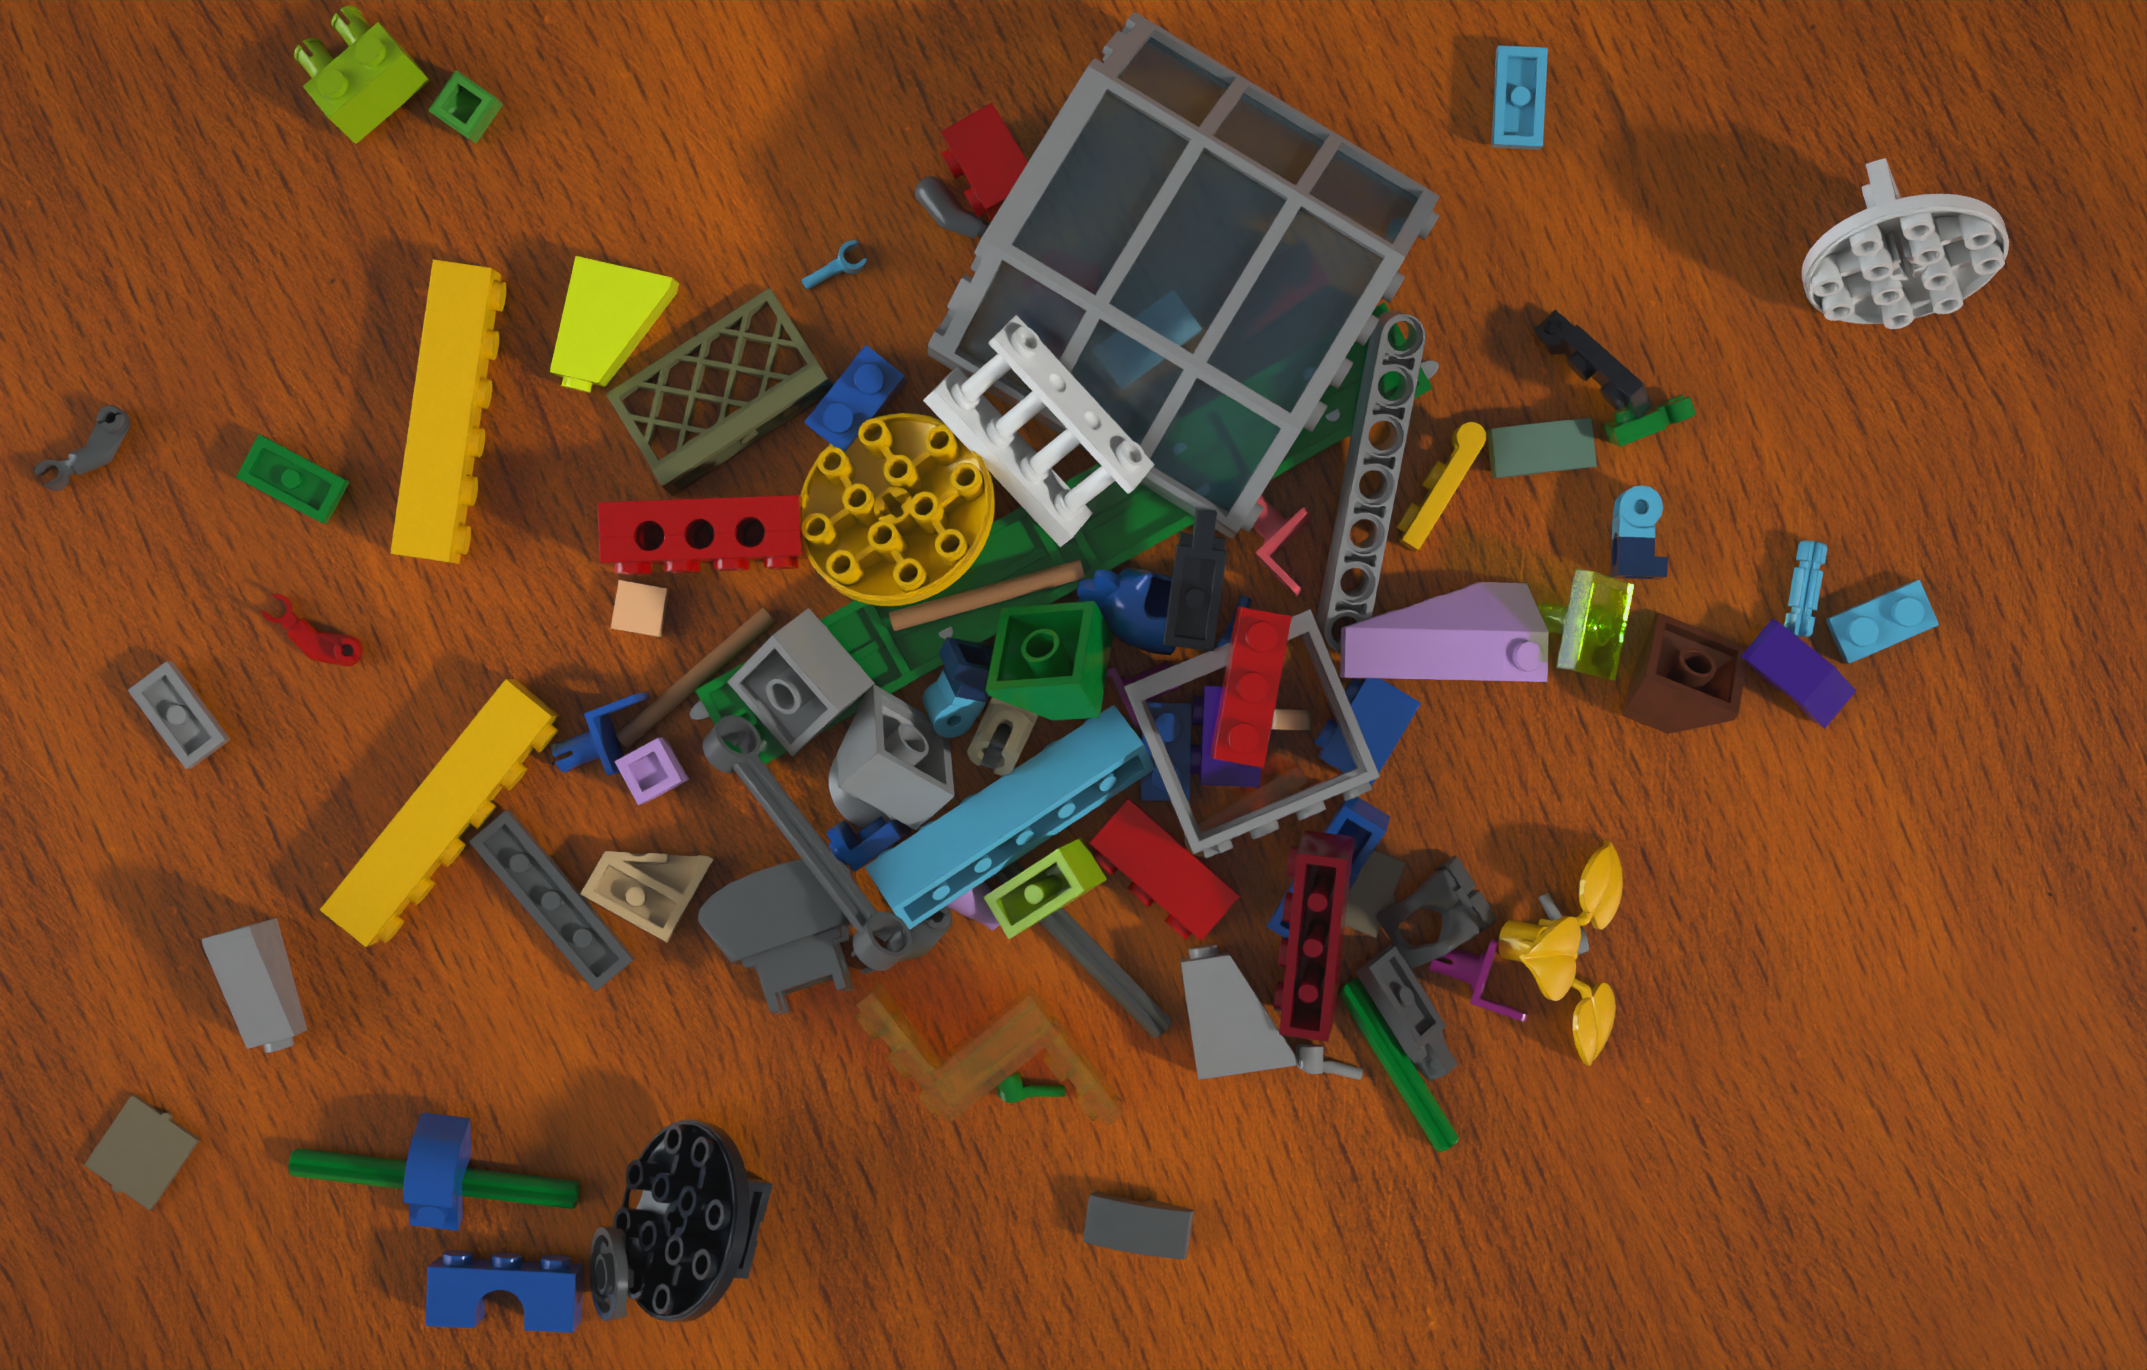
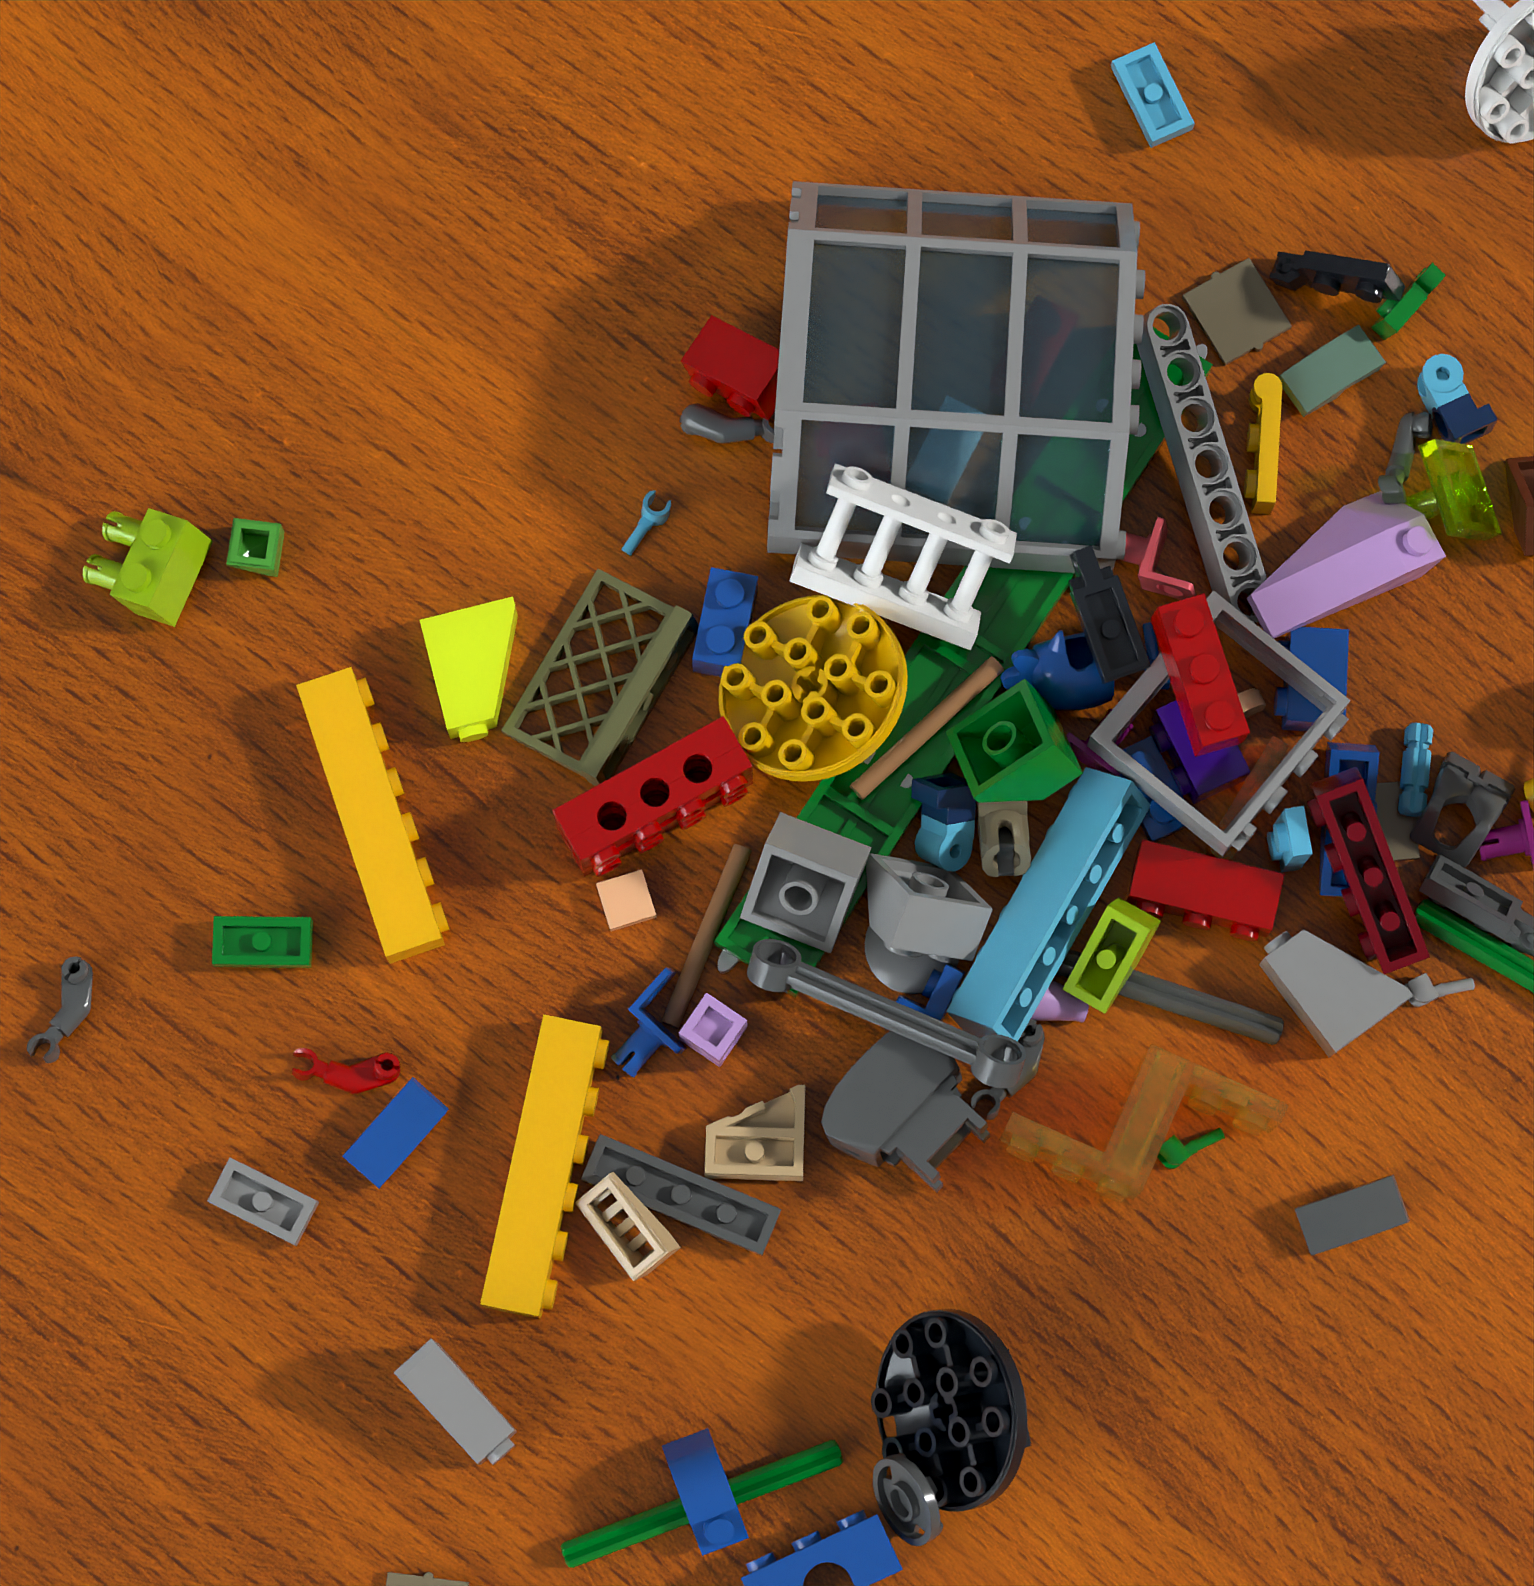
camera: 25 degrees left, 10 degrees down
none -> blue slope [342,1077,449,1188]
none -> tan slope [575,1172,681,1281]
none -> dark tan piece [1182,258,1292,366]
none -> medium azure plate [1267,806,1313,873]
none -> dark grey arm [1378,412,1433,504]
none -> medium azure axle [1398,723,1433,817]

